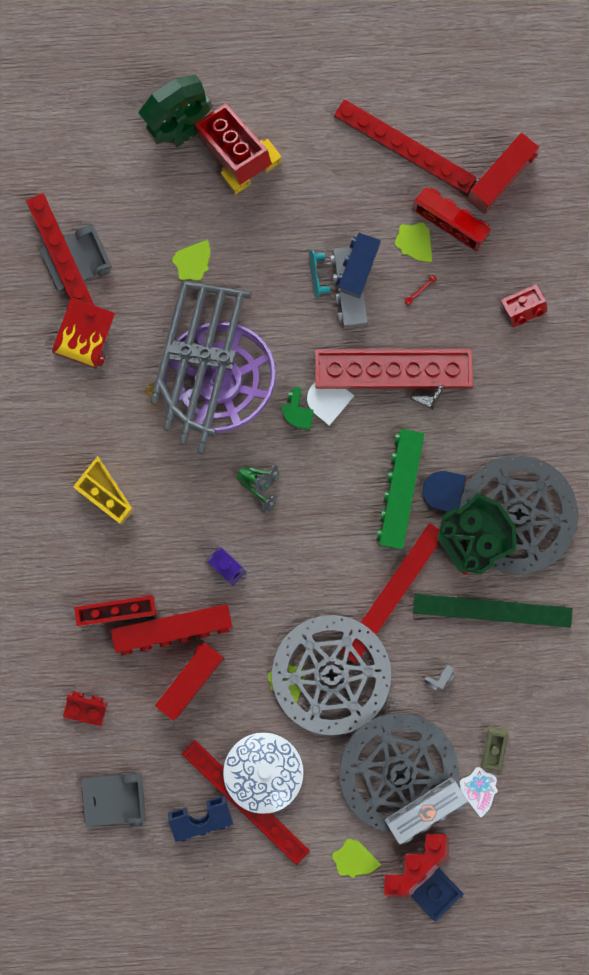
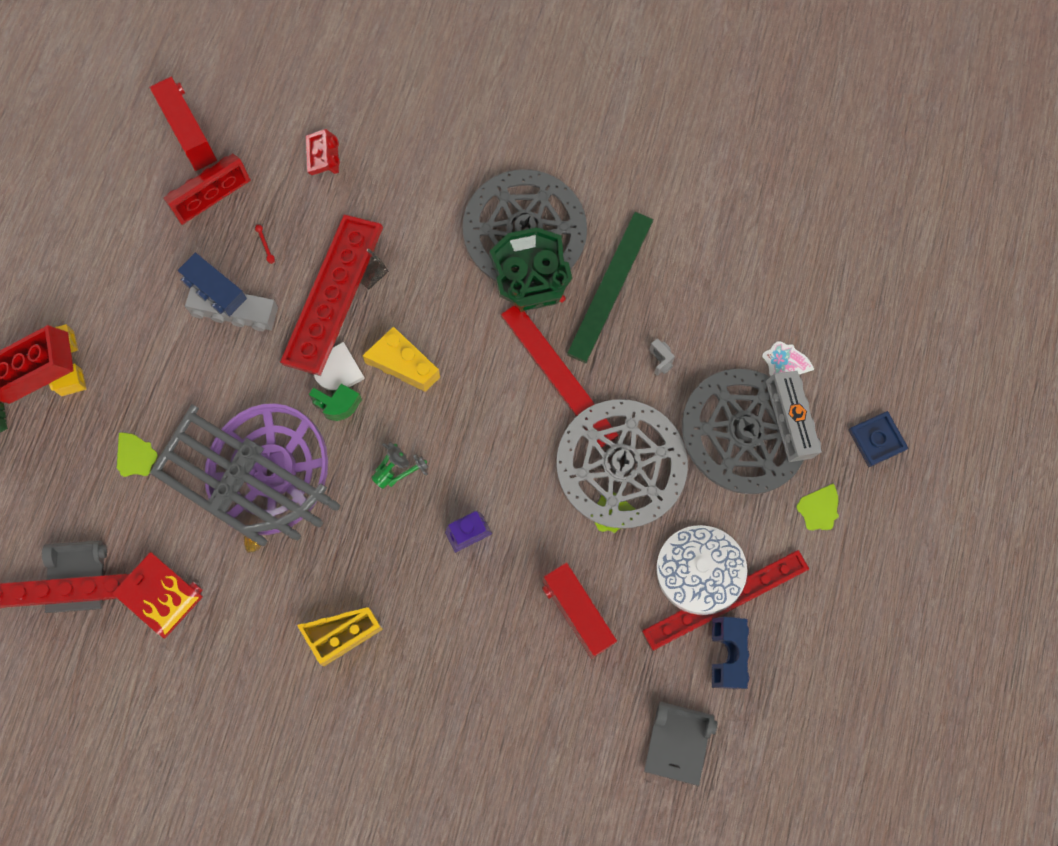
camera: 75 degrees left, 10 degrees down
red bracket [63,691,108,726] -> none
red brick [74,595,158,627] -> none
red brick [111,604,233,656] -> none
teal piece [309,250,330,298] -> none
red plate [334,99,477,195] -> none
green brick [376,429,425,550] -> none
red brick [384,834,449,898] -> none
lime sticker [395,222,432,262] -> none
dark blue tile [422,471,466,512] -> none
olive slope [481,726,509,771] -> none
none -> yellow wedge [363,327,440,392]

